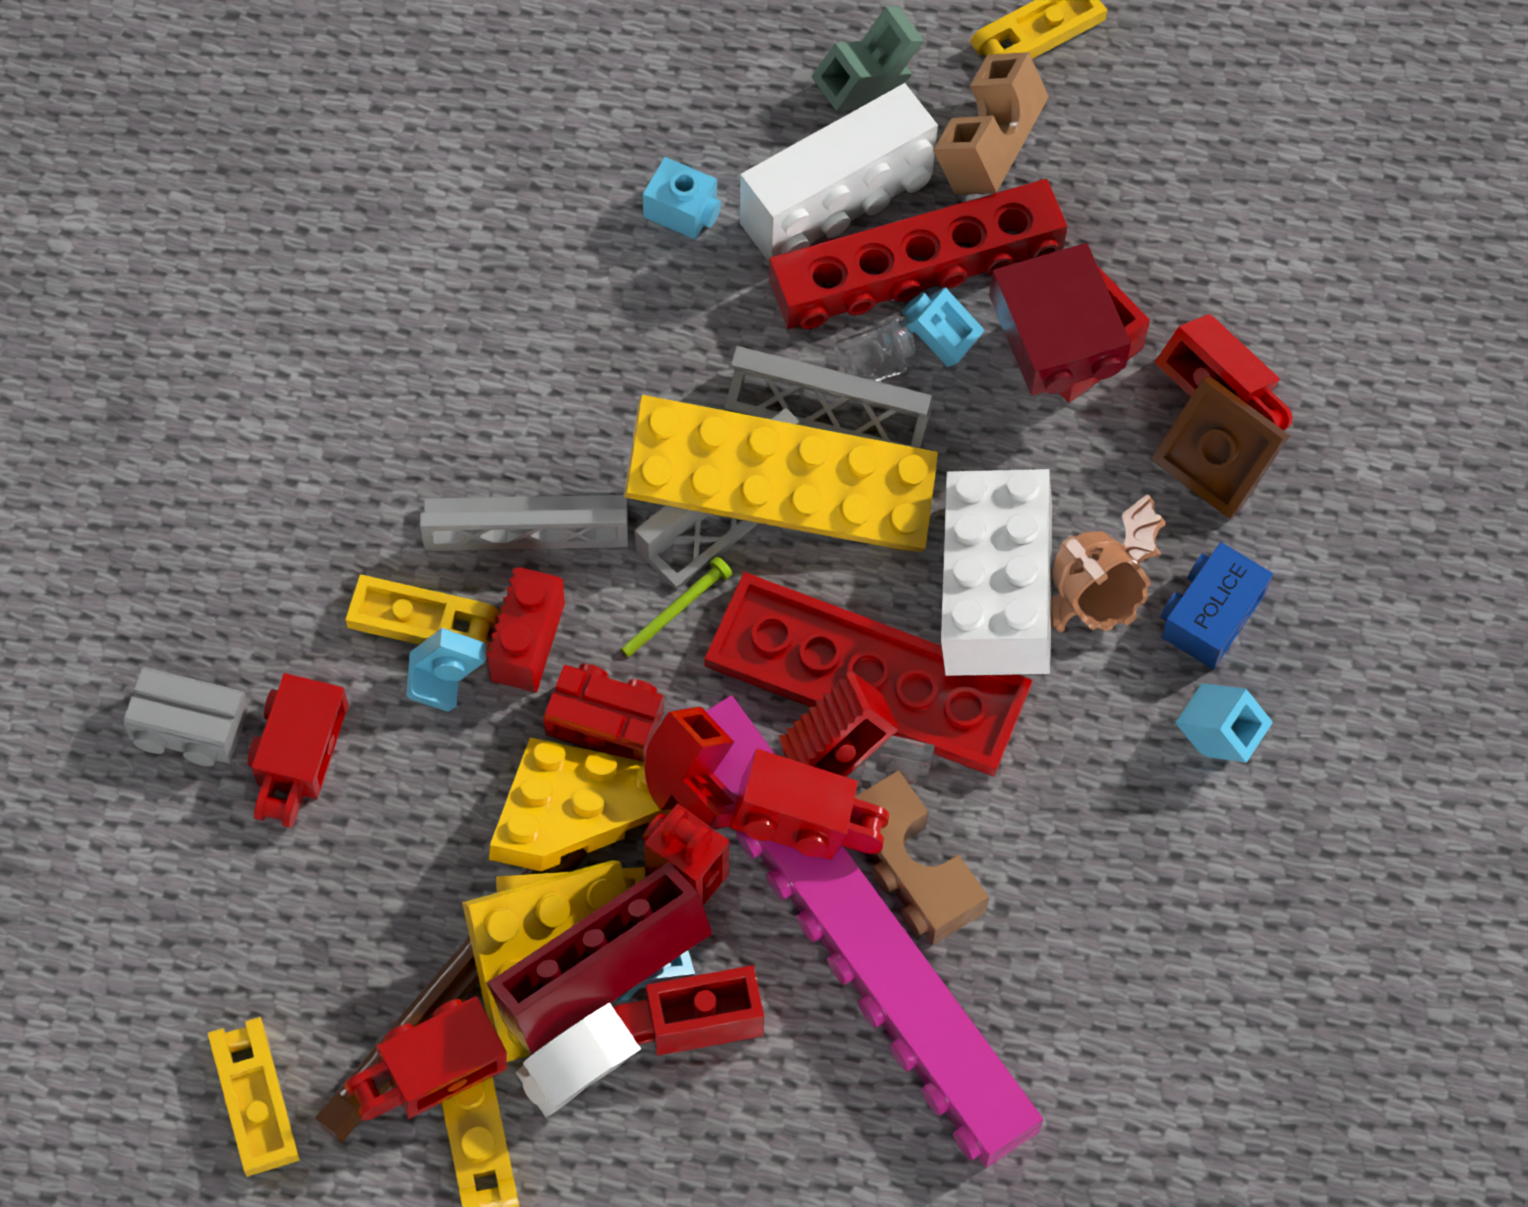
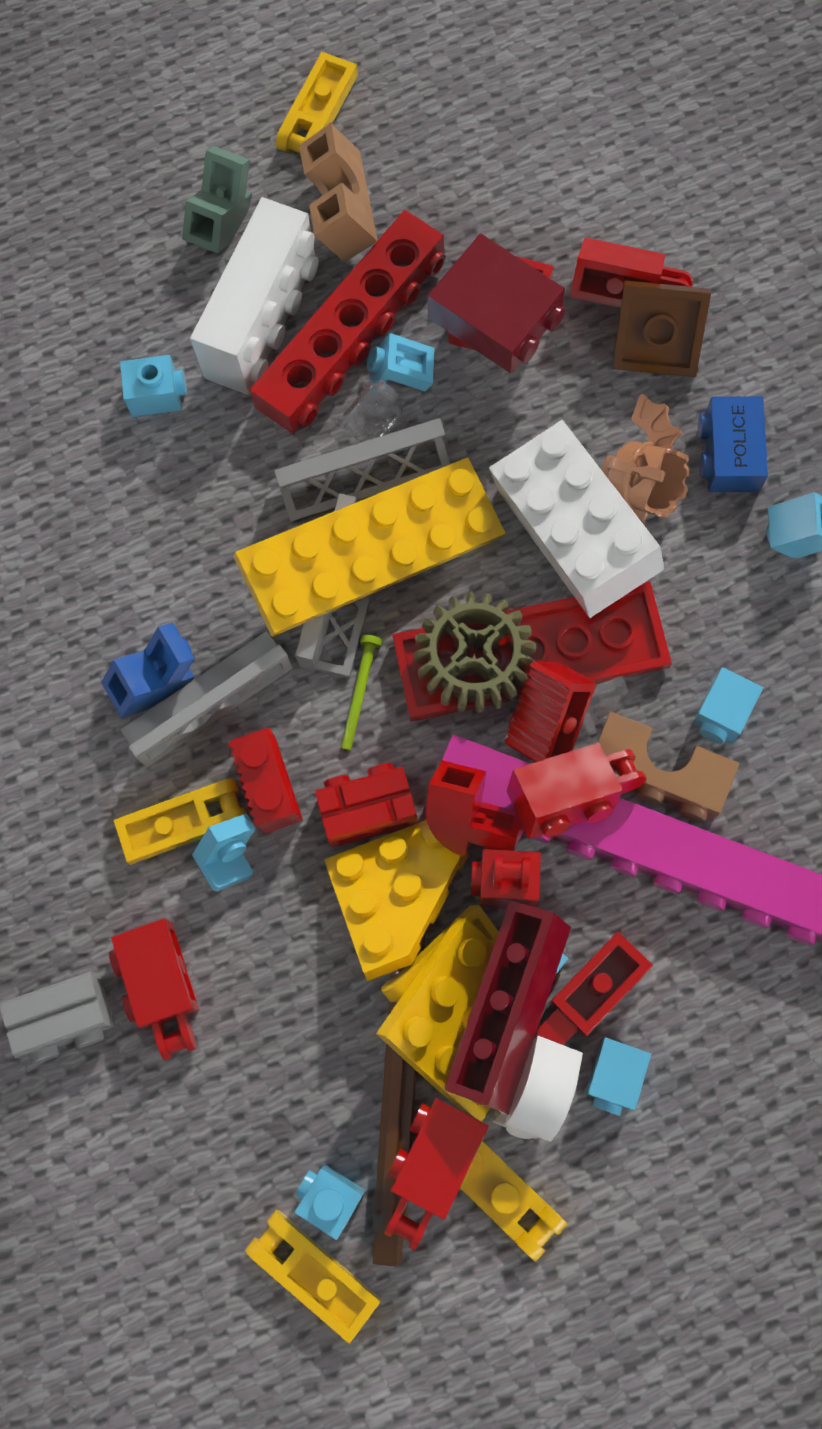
camera: 25 degrees left, 10 degrees up
none -> blue brick [101,622,195,719]
none -> medium azure brick [294,1165,366,1240]
none -> olive gear [414,592,536,713]
none -> medium azure brick [584,1038,652,1116]
none -> medium azure brick [692,667,764,744]

